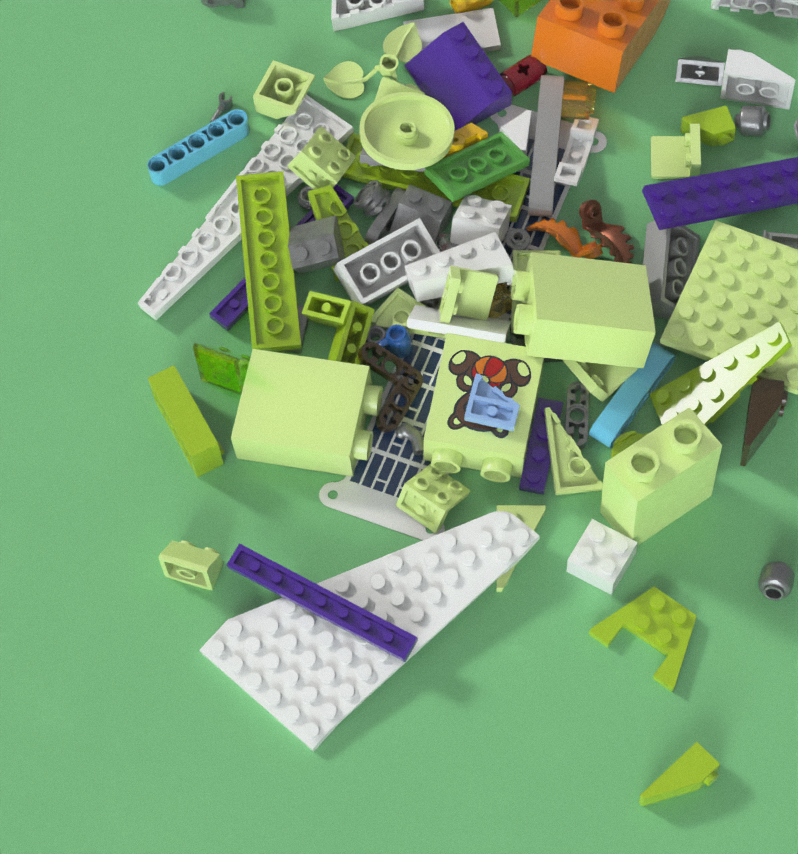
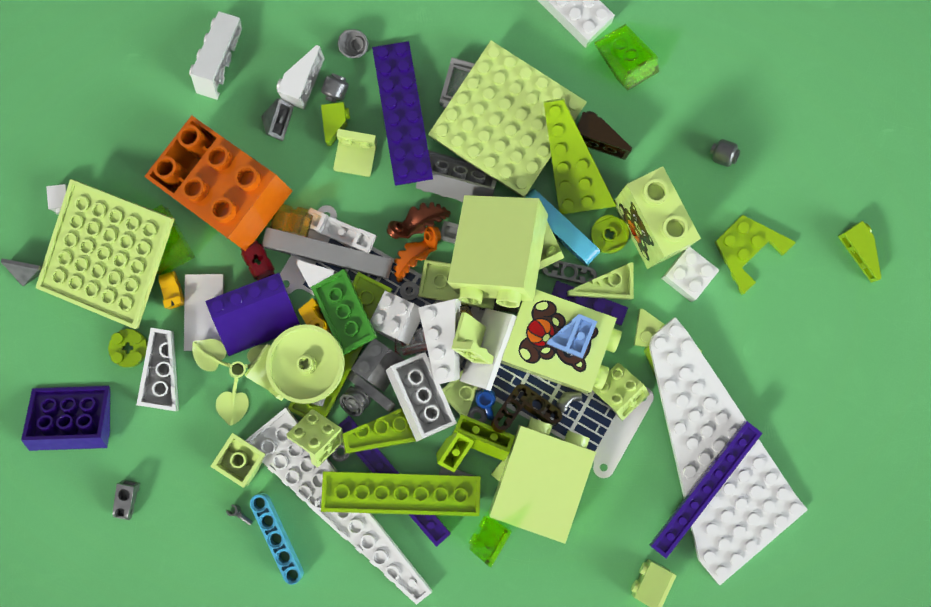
camera: 90 degrees left, 20 degrees up
lime brick [147,365,225,478] -> none
flat silver slope [288,215,345,274] -> none

